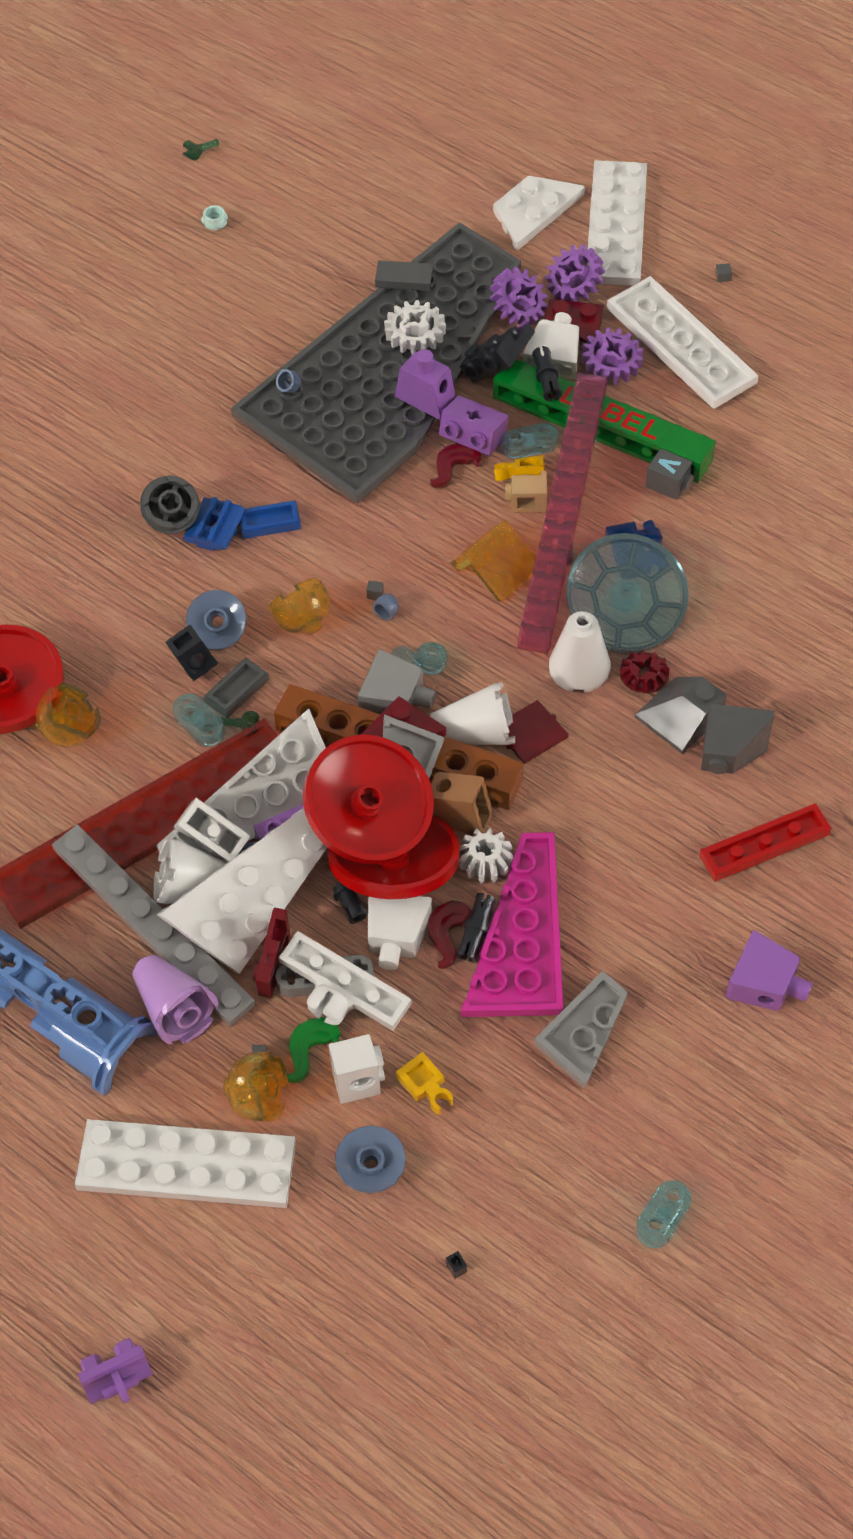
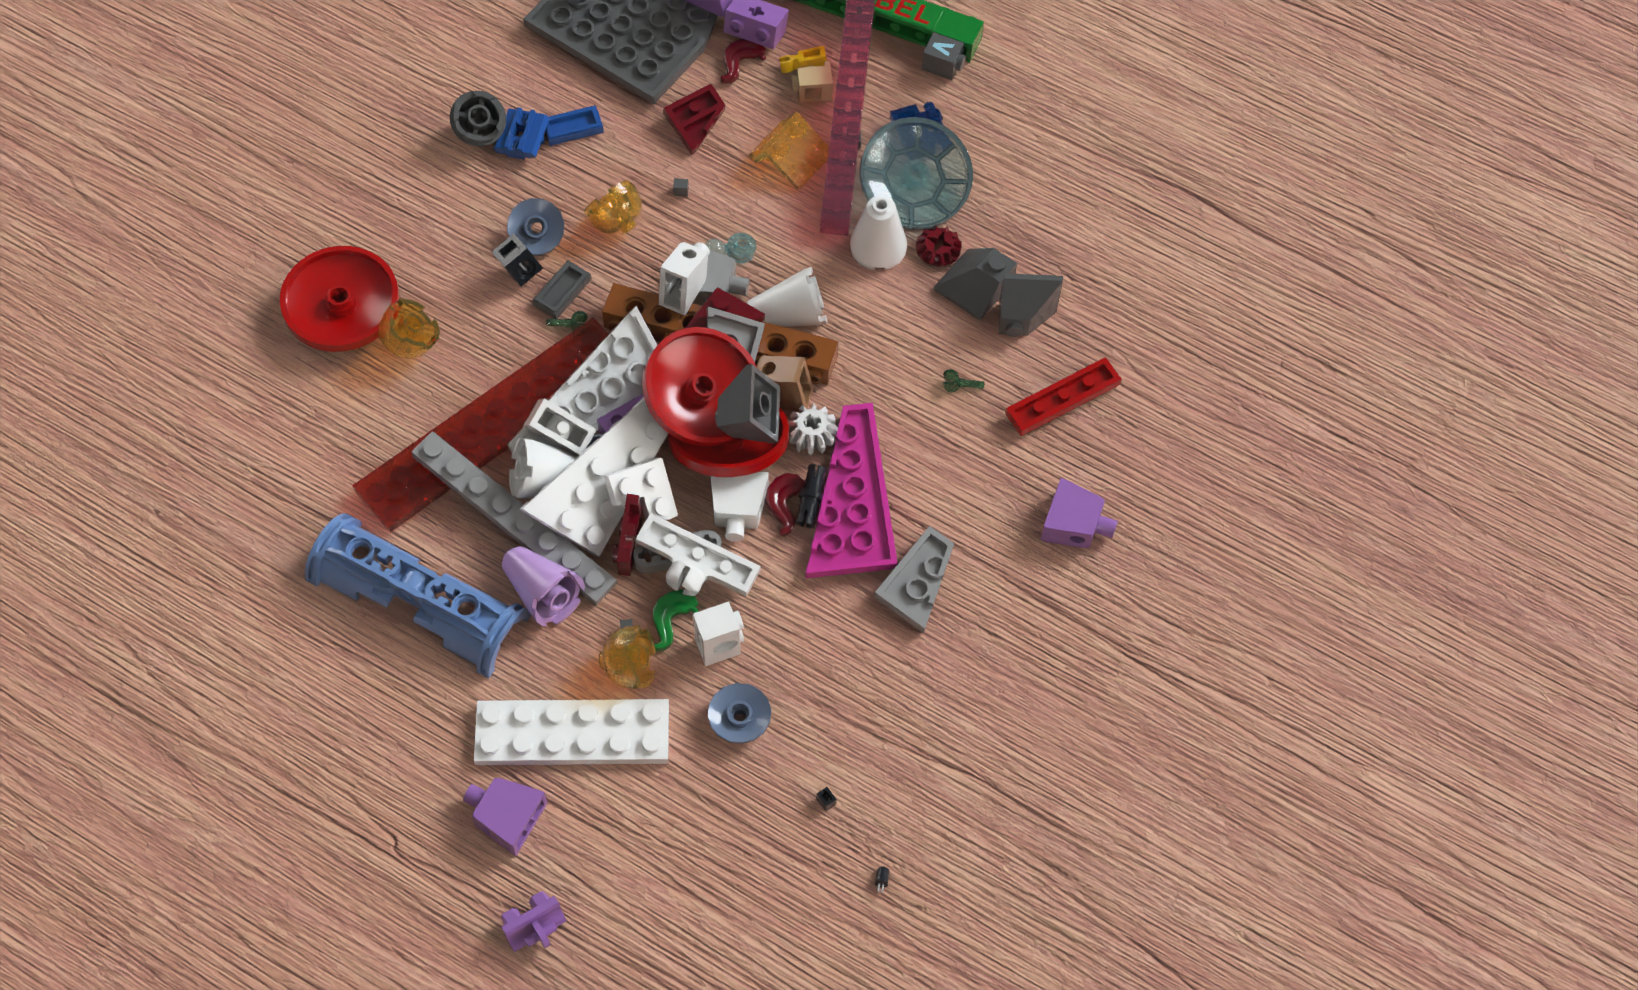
camera: 10 degrees left, 5 degrees up
clear light blue plate [173,694,225,746] -> none
black pin [333,882,368,924] -> none
sand blue hinge [372,594,399,621] -> none
yellow plate [396,1052,453,1115] -> none
clear light blue plate [502,423,558,459] -> none
dark red piece [505,700,569,764] -> none
clear light blue plate [636,1180,691,1248] -> none
none -> medium lavender torso [463,778,548,856]
none -> white plate [604,457,678,521]
none -> white torso [659,242,710,315]
none -> dark red wing [663,84,726,155]
none -> dark grey slope [715,364,780,444]
none -> black piece [875,866,890,893]
none -> clear green hand [943,369,985,393]

